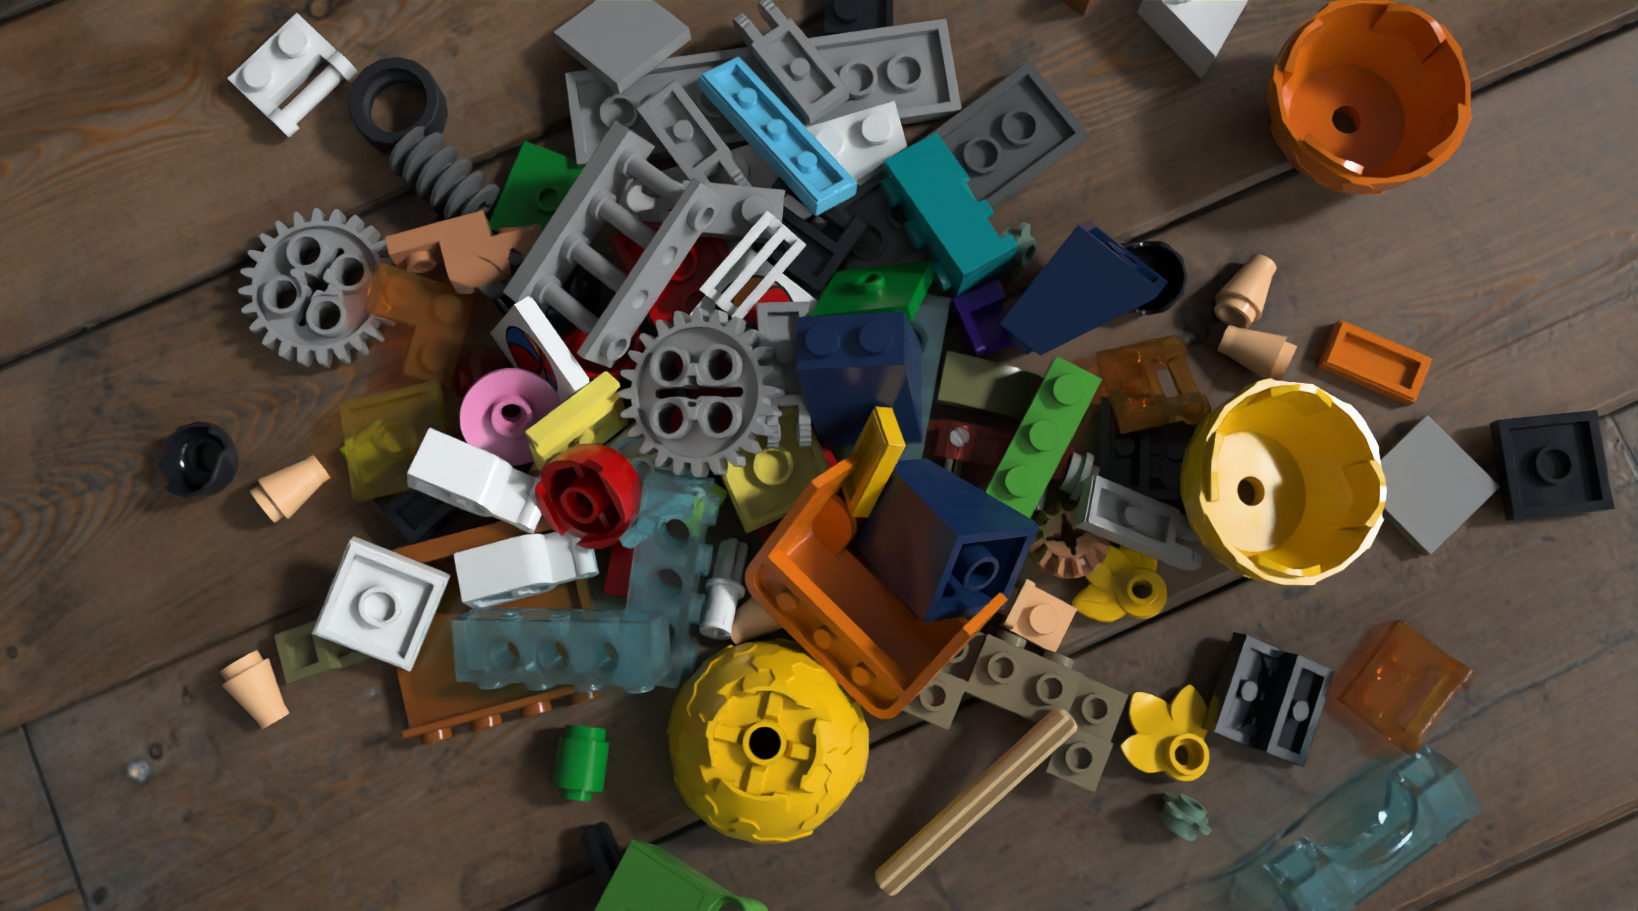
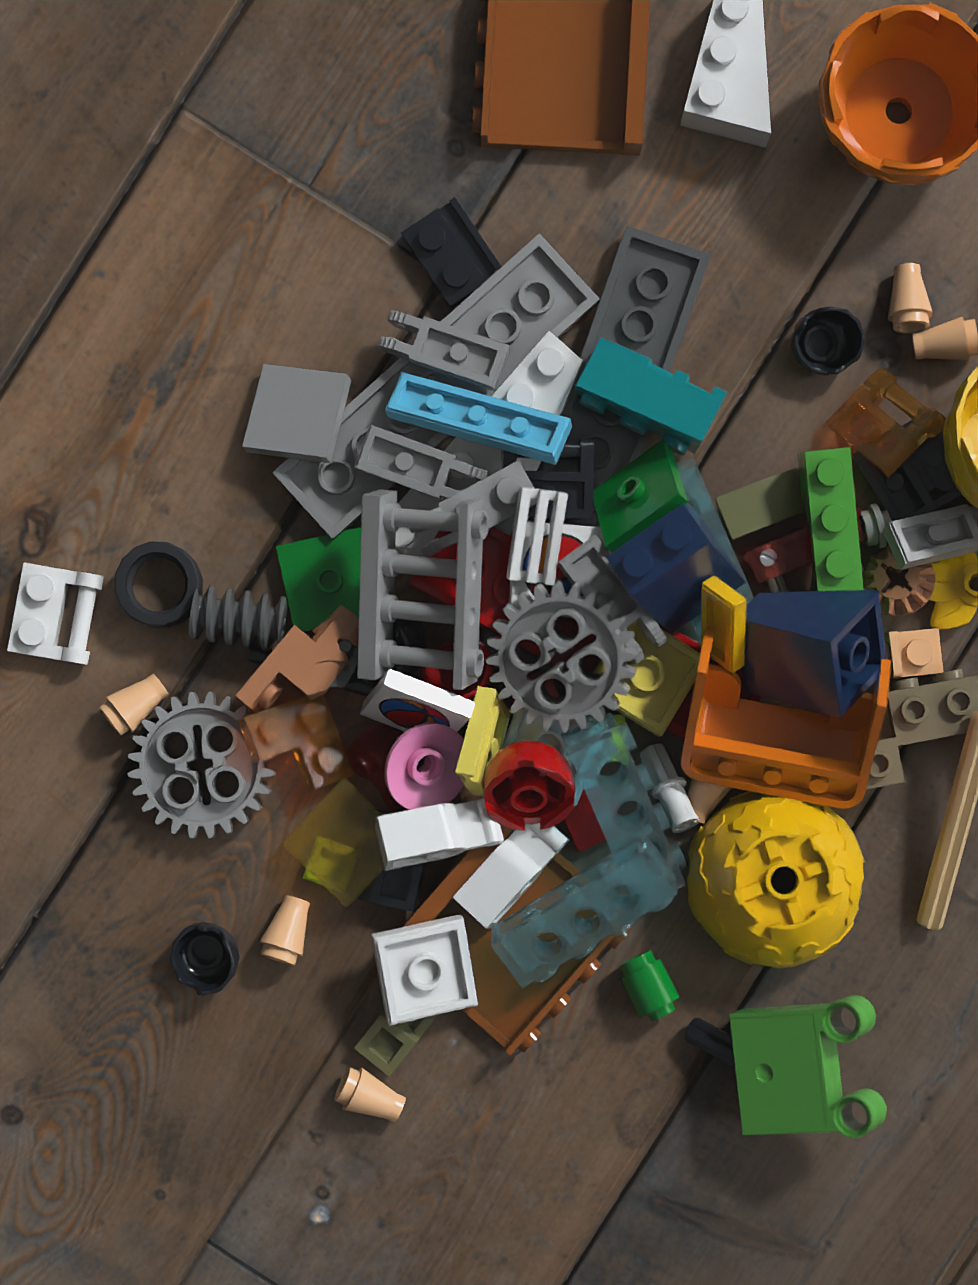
camera: 30 degrees left, 5 degrees up
dark purple panel [949,280,1013,359] -> none
dark blue slope [1000,220,1168,356] -> none
sand green plate [1000,222,1037,279] -> none
none -> light nougat cone [99,674,169,736]

